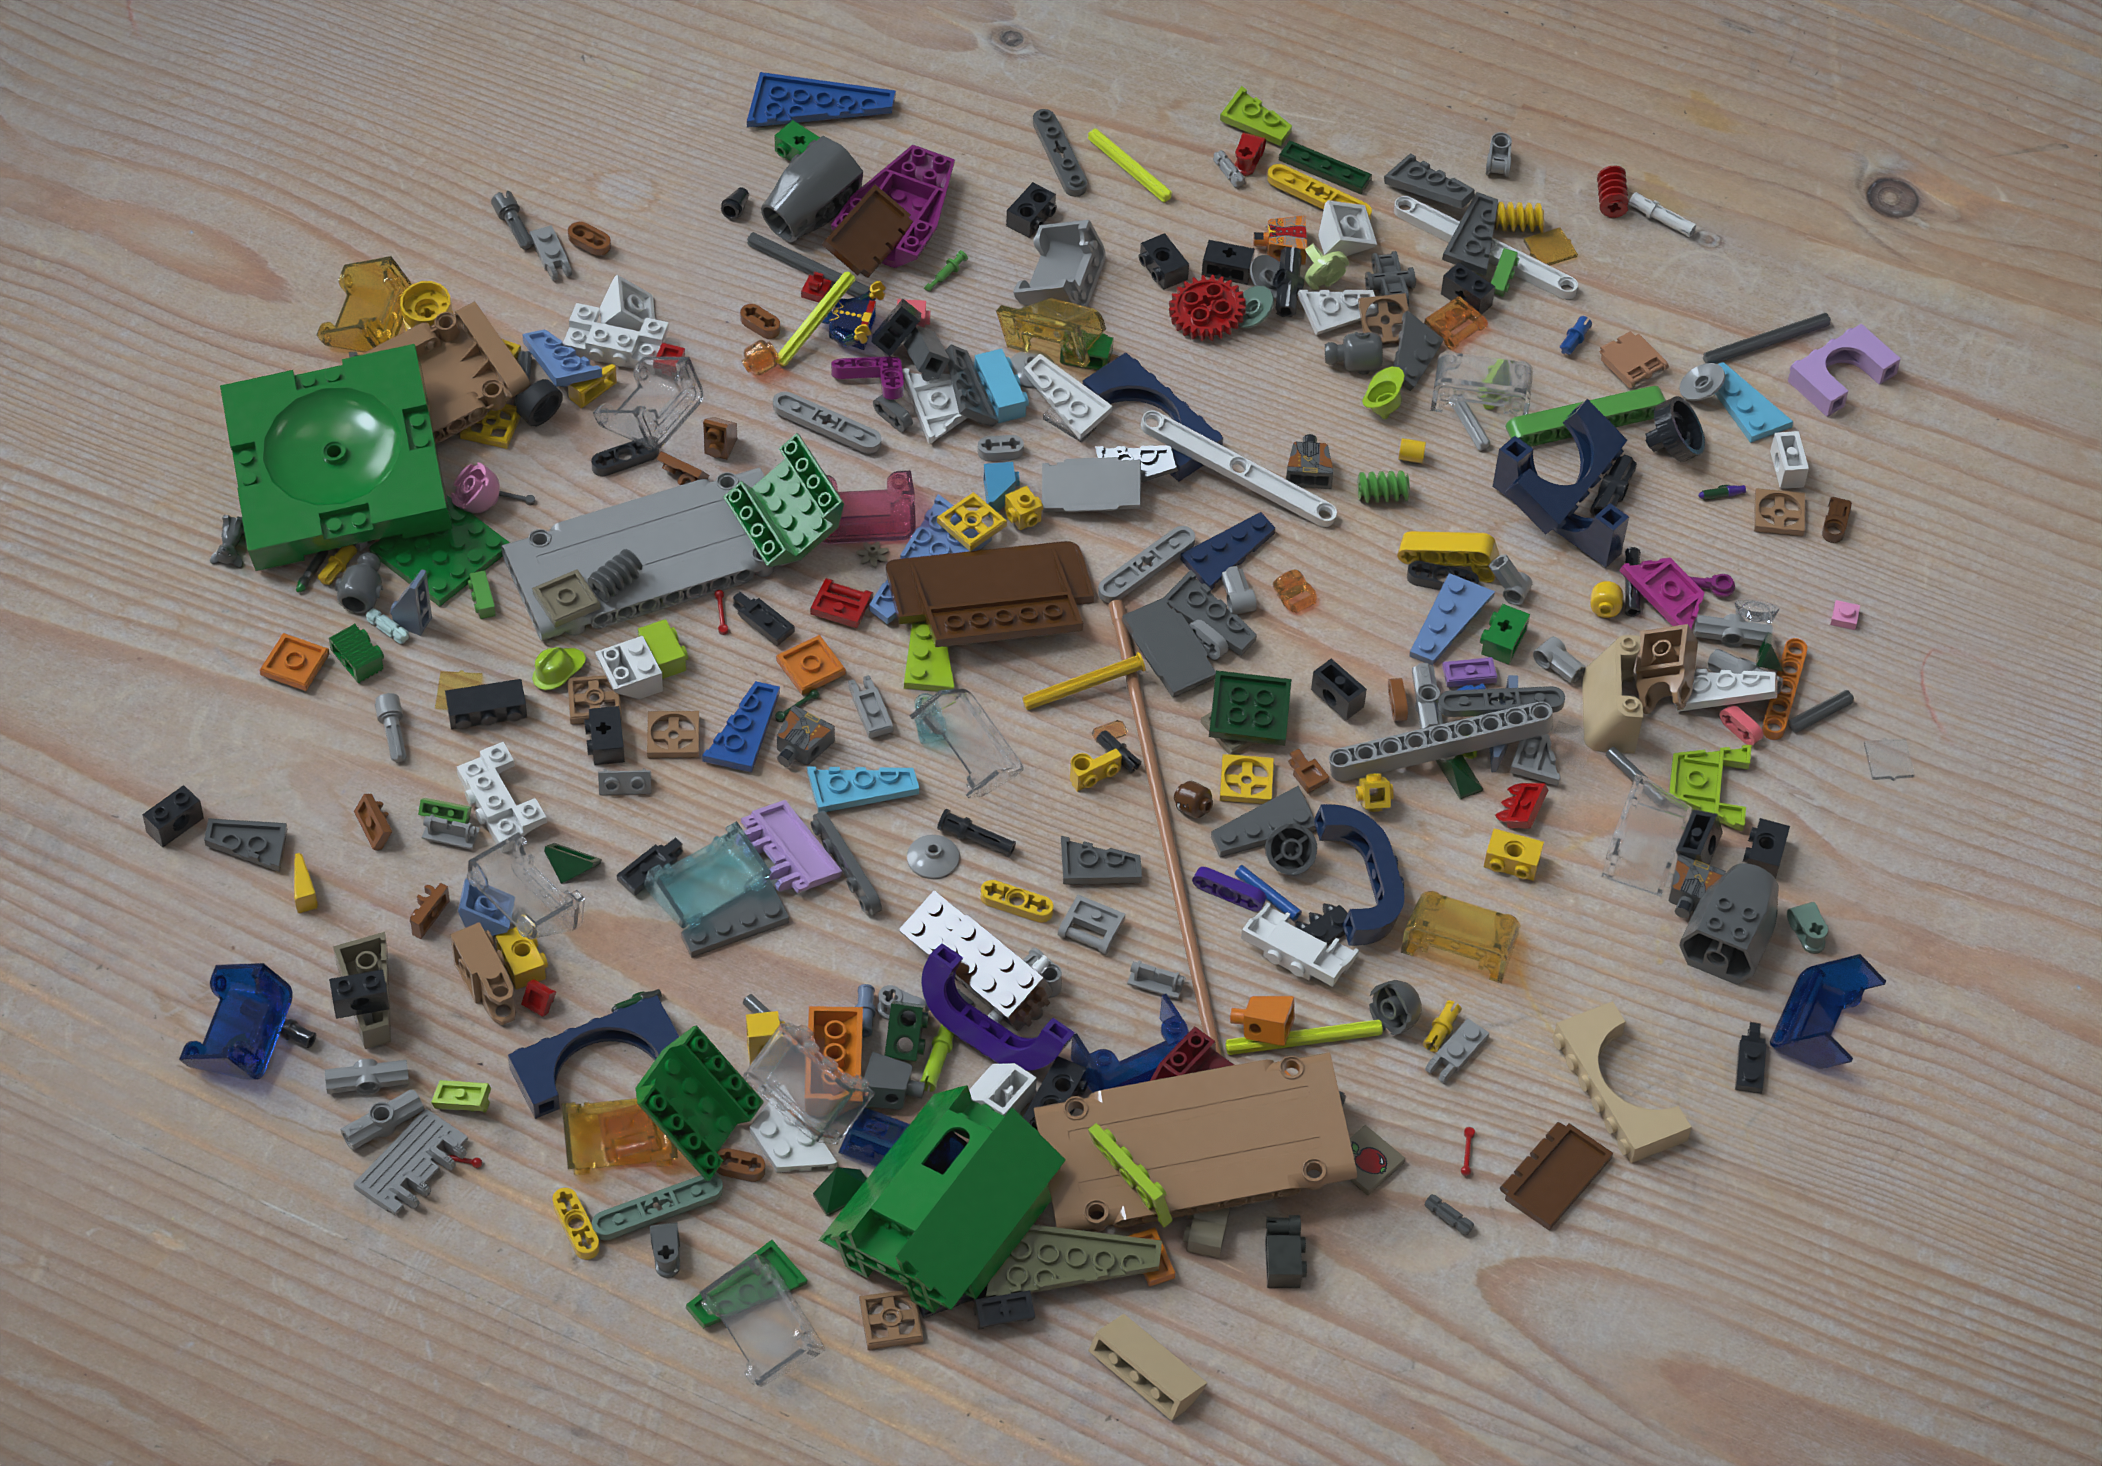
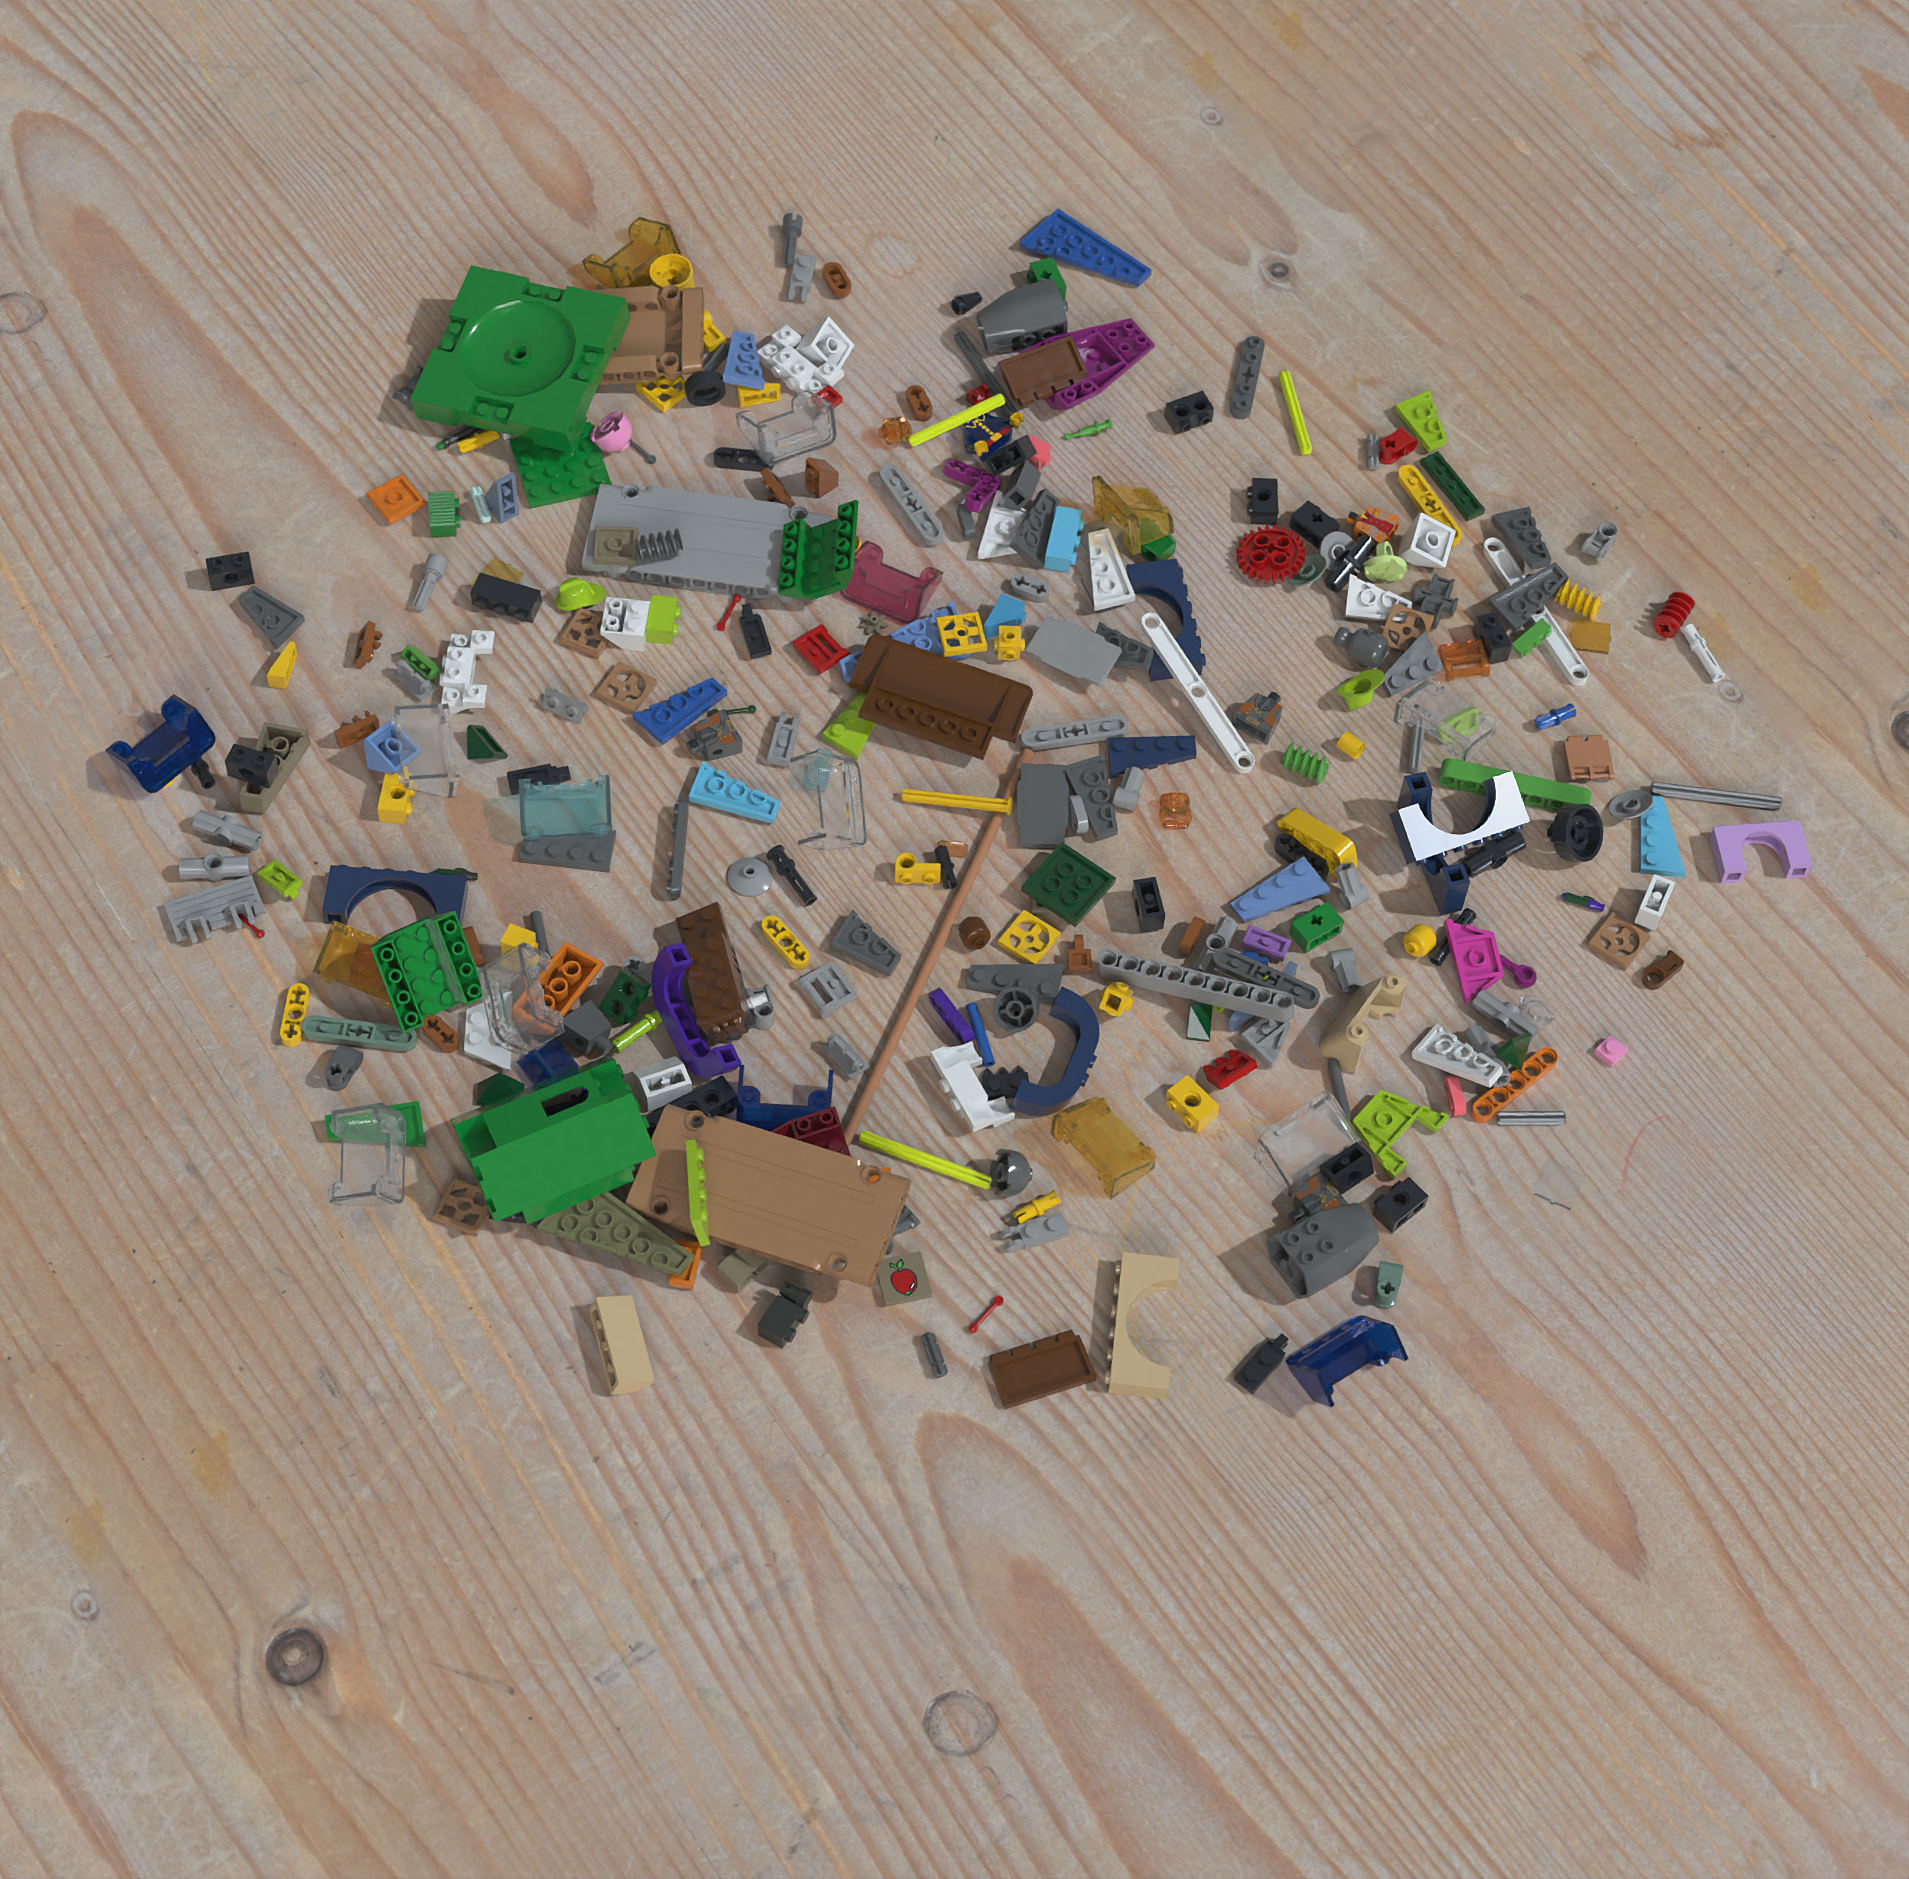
camera: 30 degrees right, 5 degrees up
dark grey piece [335,552,383,614] -> none
medium nougat brick [450,922,516,1025] -> none
bright green piece [468,570,496,619] -> none
red tile [521,979,556,1017] -> none
black brick [584,706,625,765] -> none
lavender hinge [738,800,842,893] -> none
orange plate [776,635,846,695] -> none
sand blue pin [855,984,876,1037] -> none
black hinge [973,1290,1035,1330] -> none
light grey windscreen [1013,220,1106,317] -> none
orange torso [1230,996,1295,1046] -> none
medium nougat brick [1635,624,1698,714] -> none

